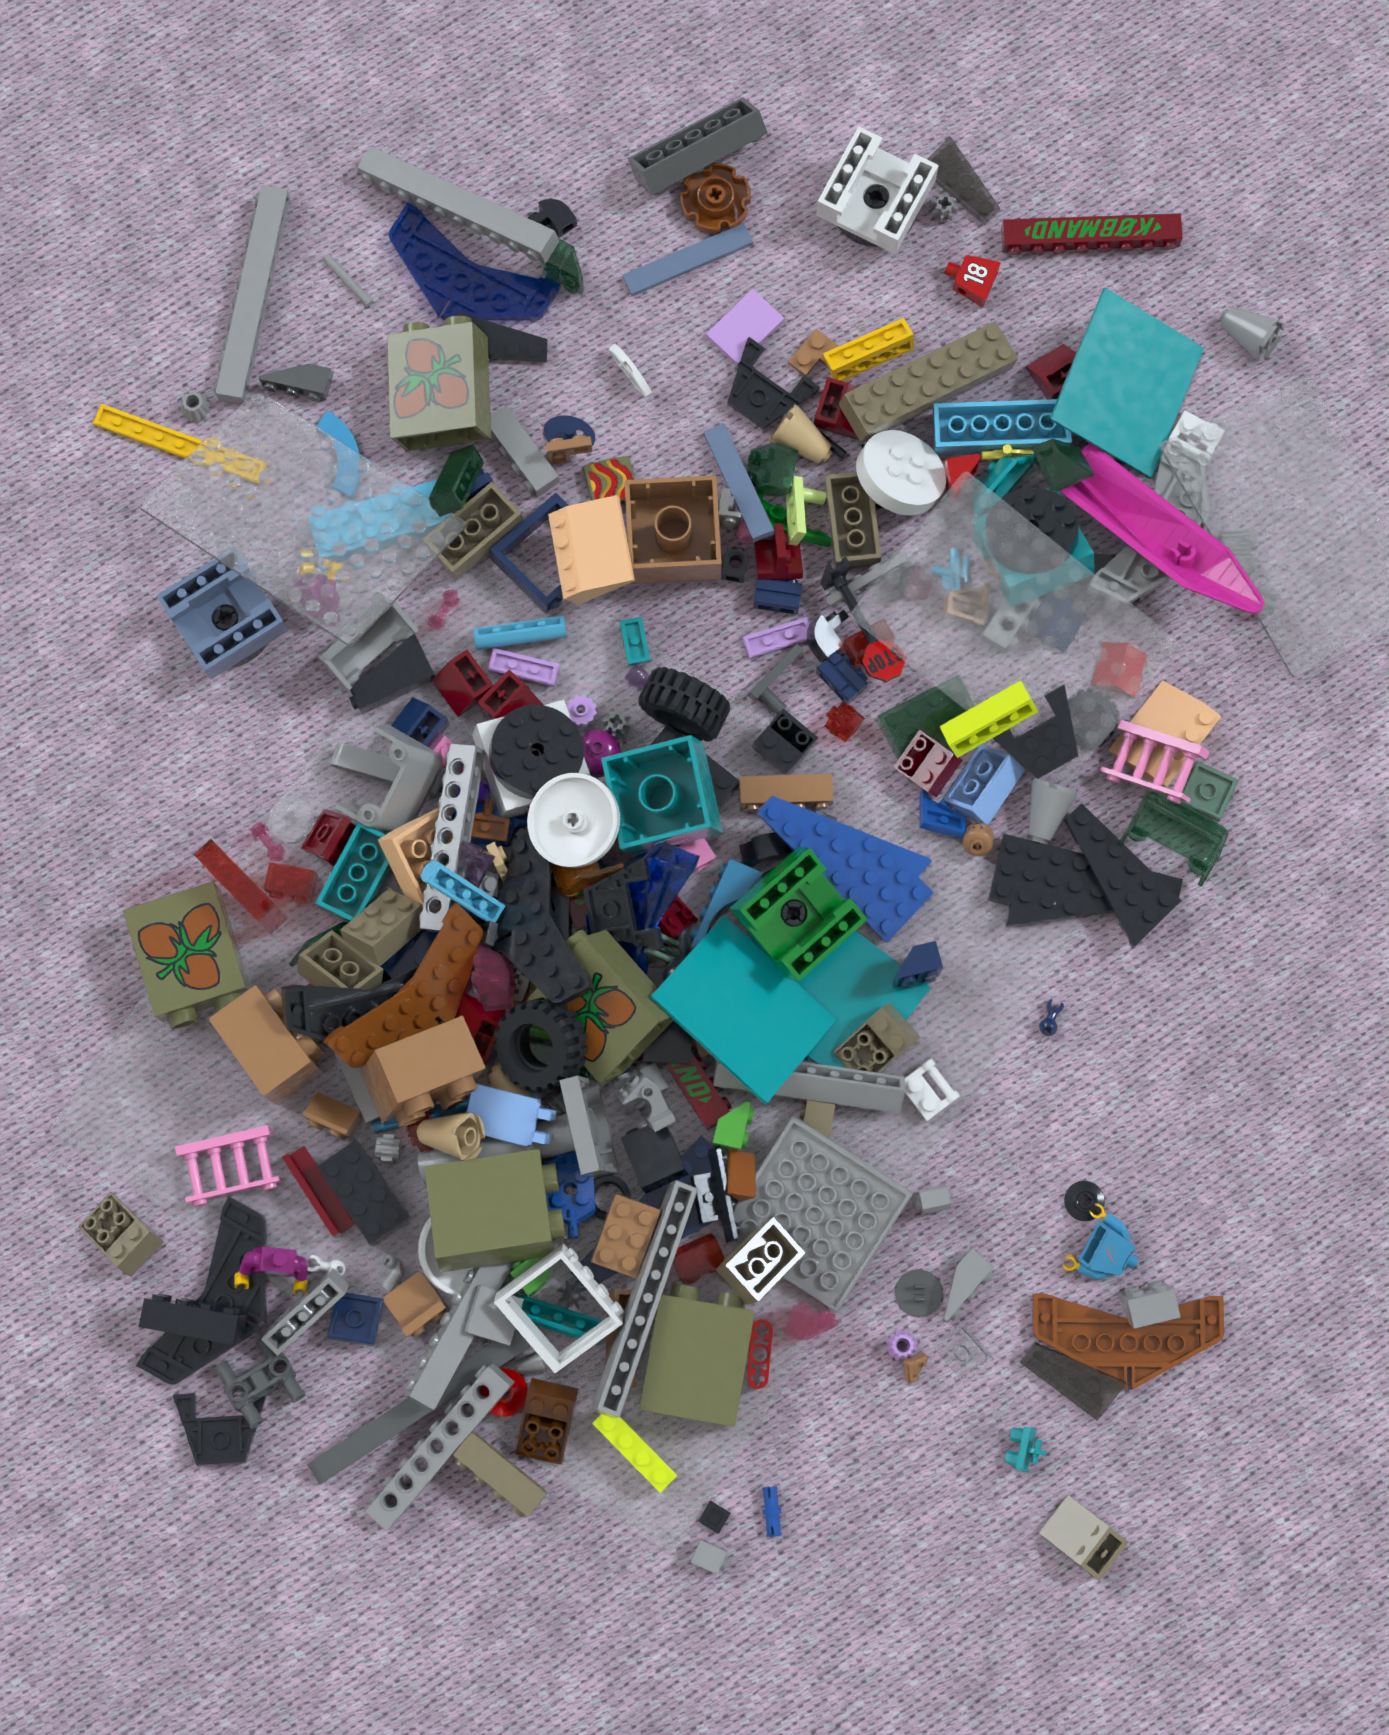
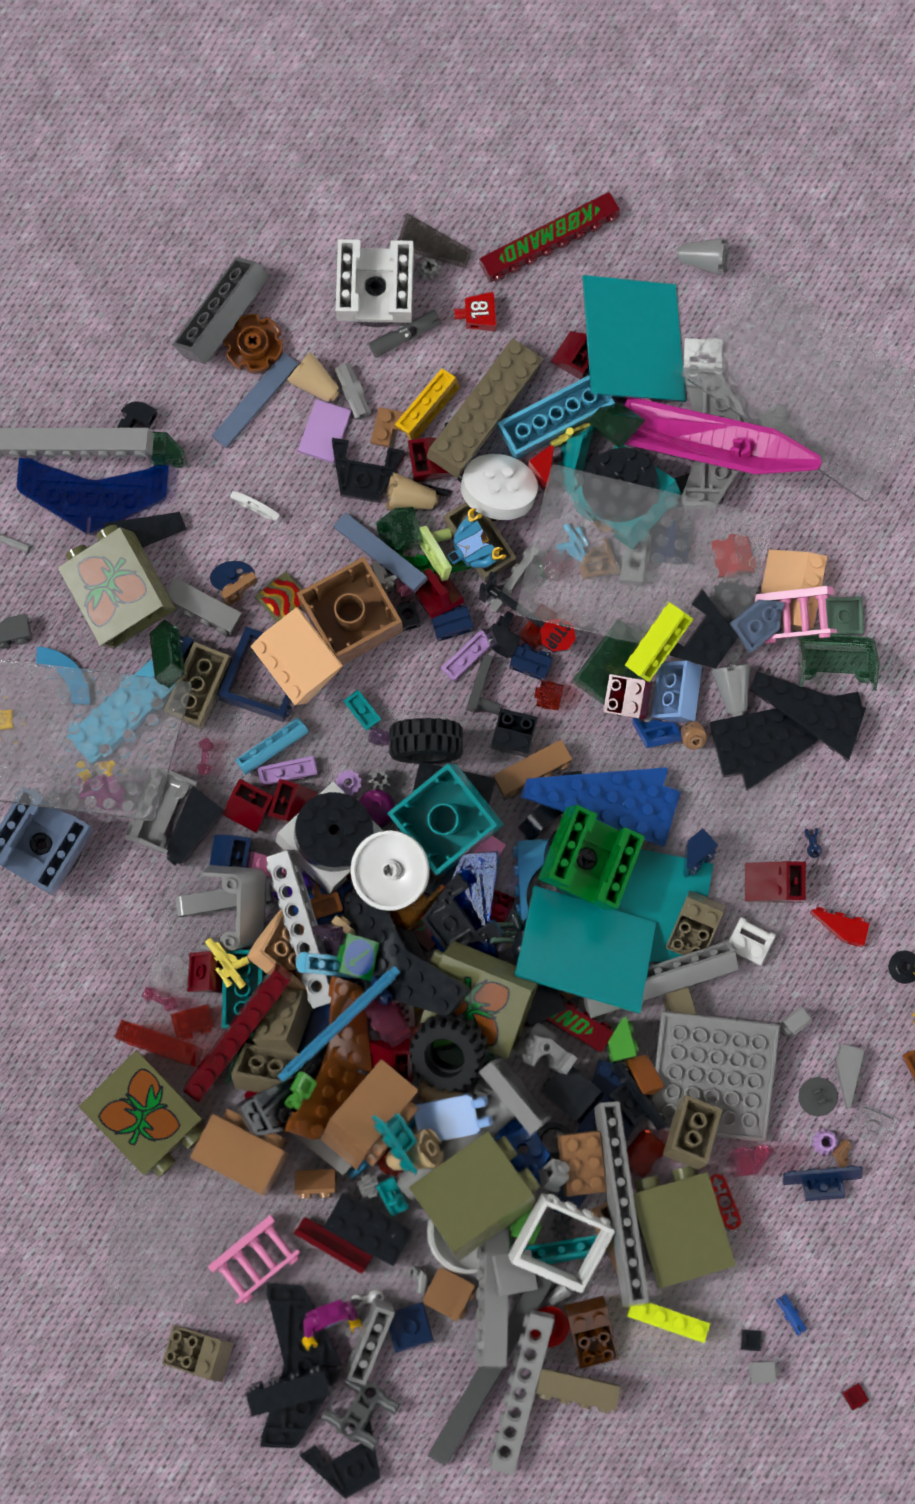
camera: 25 degrees left, 0 degrees up
none -> dark red brick [182,963,292,1103]
none -> light yellow piece [205,937,249,989]
none -> dark azure piece [277,966,400,1082]
none -> bright green plate [285,1072,317,1109]
none -> tan cone [287,352,339,402]
none -> light grey piece [335,363,371,420]
none -> piece [337,933,379,981]
none -> dark grey piece [368,310,441,358]
none -> dark blue arm [370,974,392,1005]
none -> teal bracket [371,1113,418,1175]
none -> teal hips [375,1176,409,1217]
none -> torso [448,508,506,568]
none -> light grey brick [539,1159,570,1192]
none -> sand blue tile [730,599,784,653]
none -> dark red slope [745,861,806,903]
none -> dark blue bracket [782,1165,863,1202]
none -> red slope [810,907,870,948]
none -> dark red tile [841,1383,869,1411]

